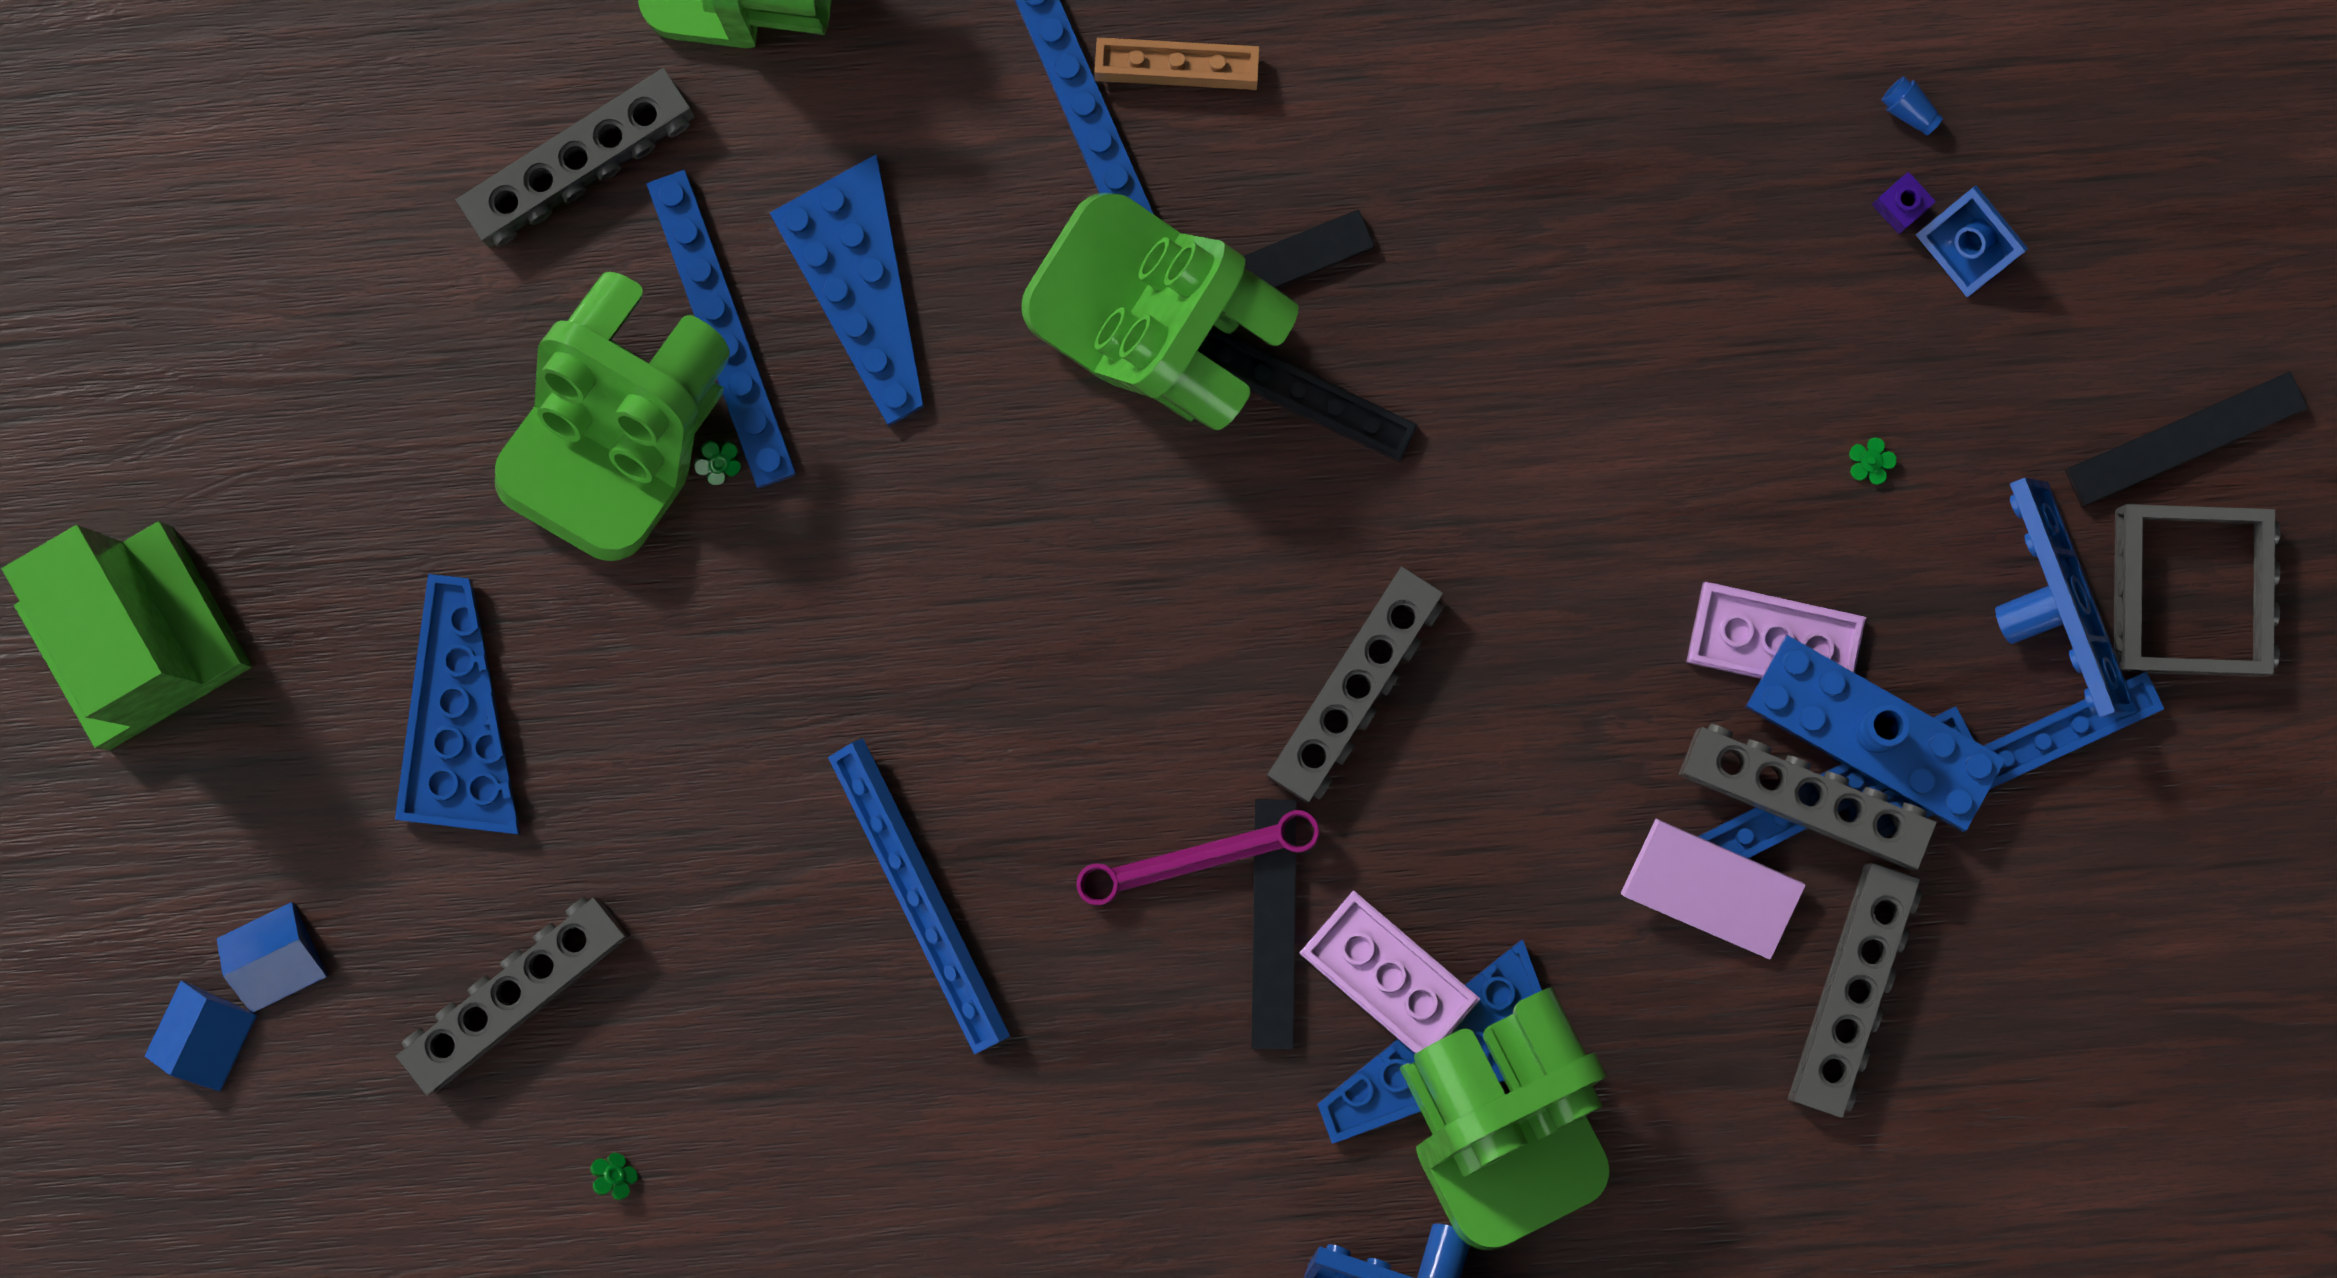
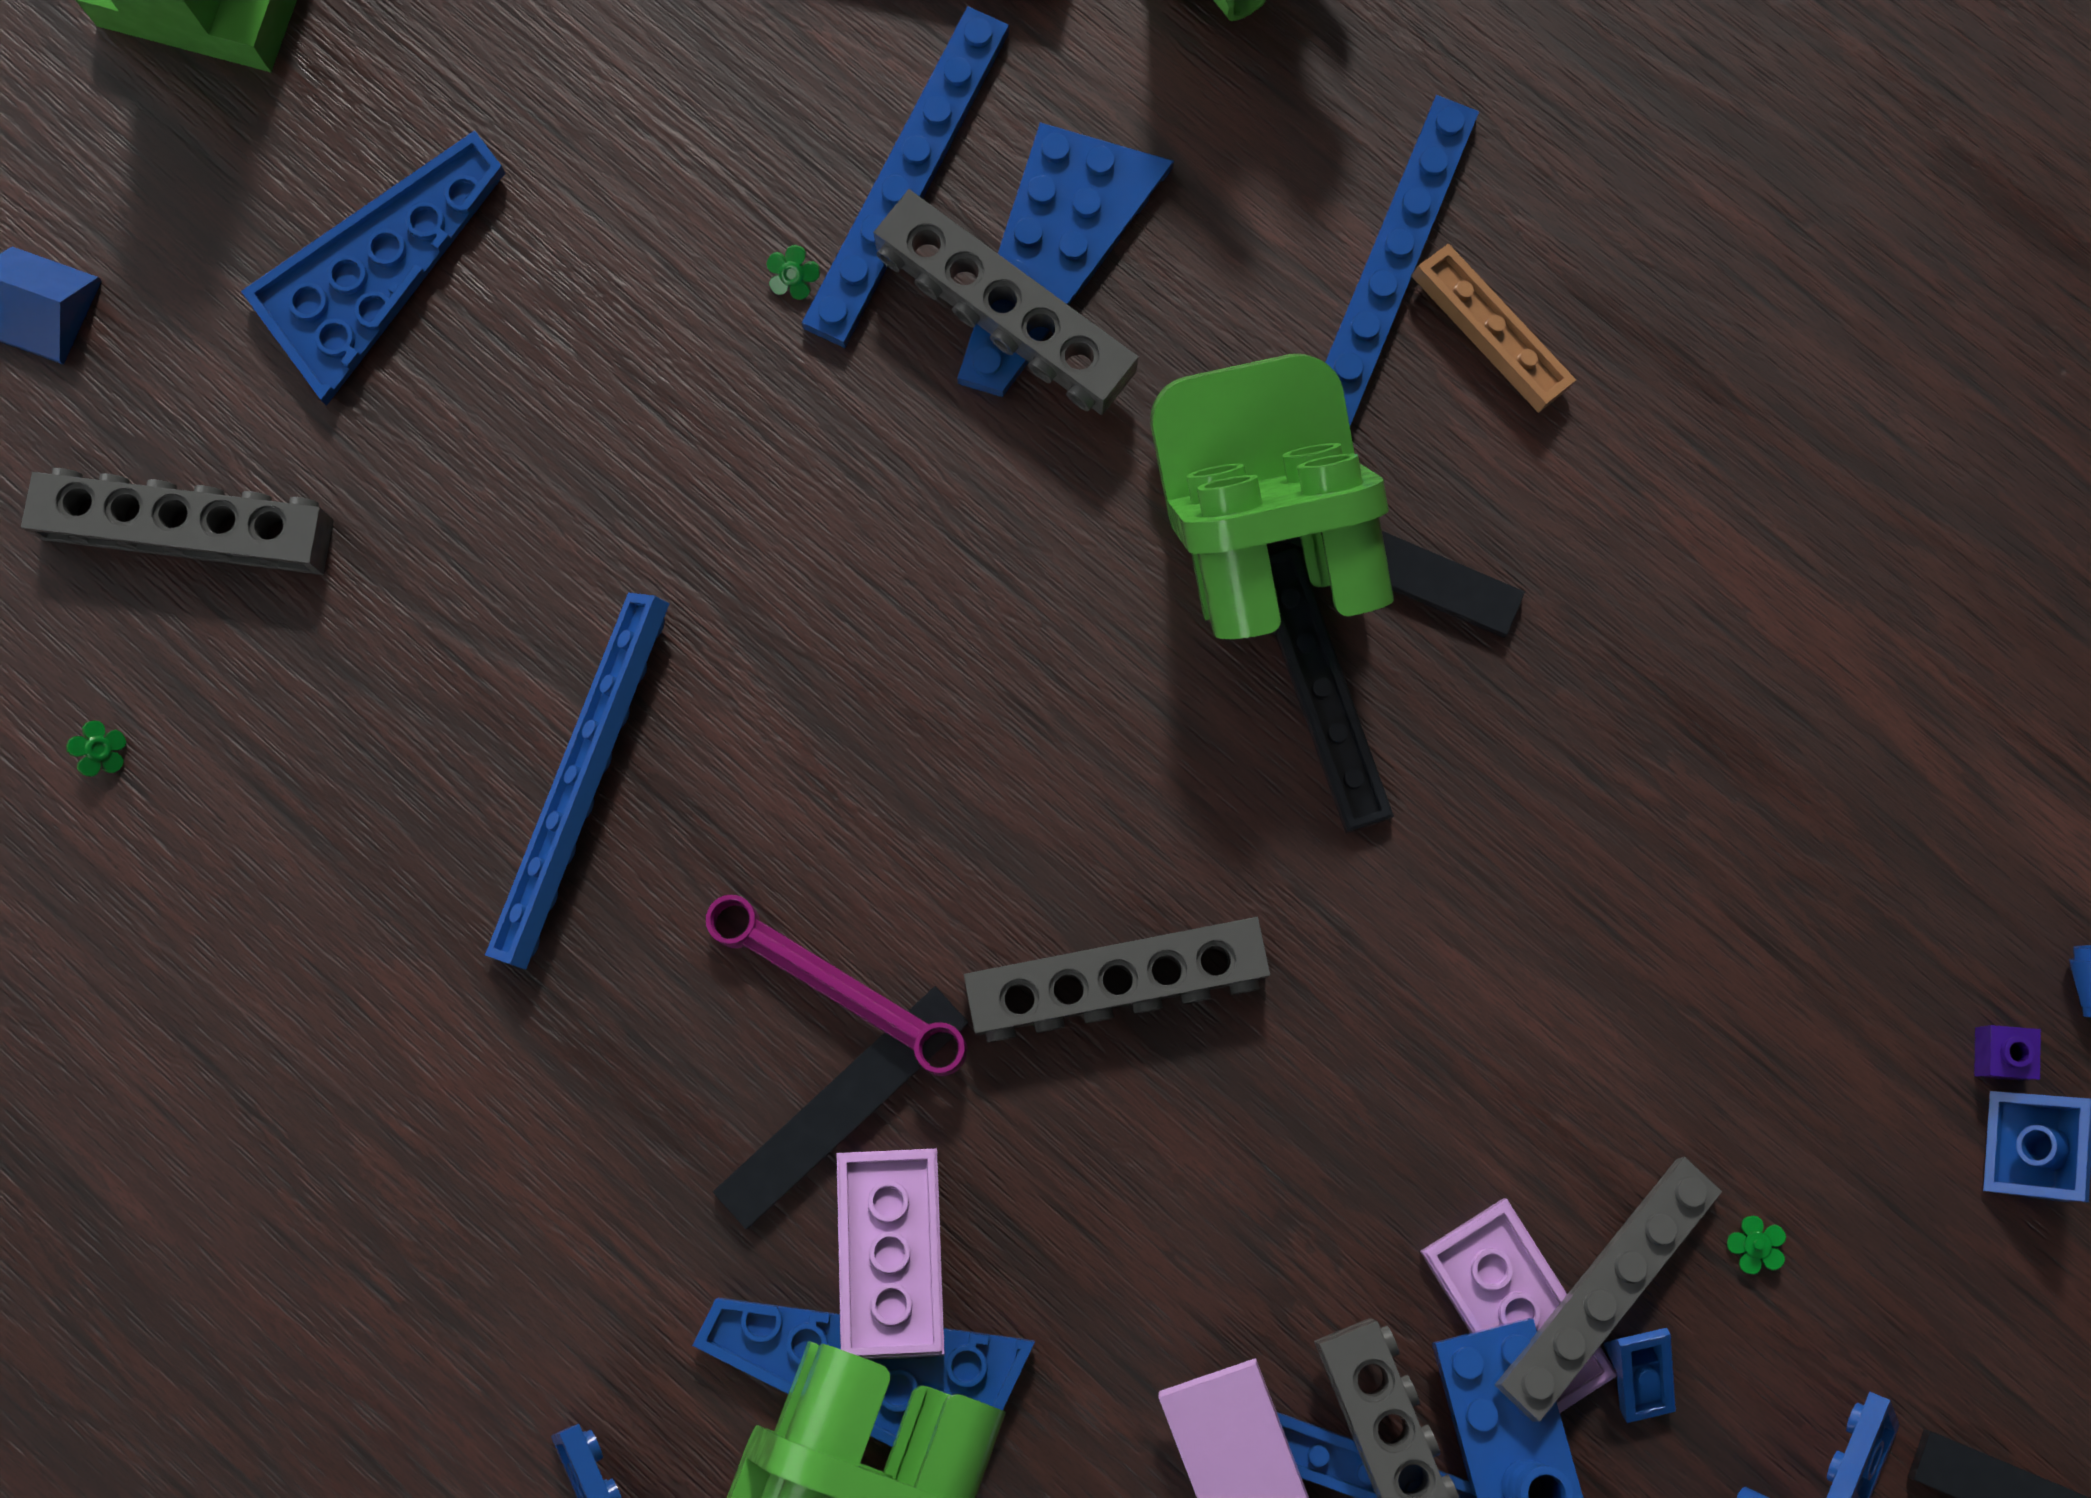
camera: 45 degrees right, 5 degrees down
bright green piece [495,272,730,561] -> none
none -> dark grey brick [873,189,1139,416]
none -> dark grey plate [1495,1157,1722,1422]
none -> blue slope [1604,1328,1676,1423]

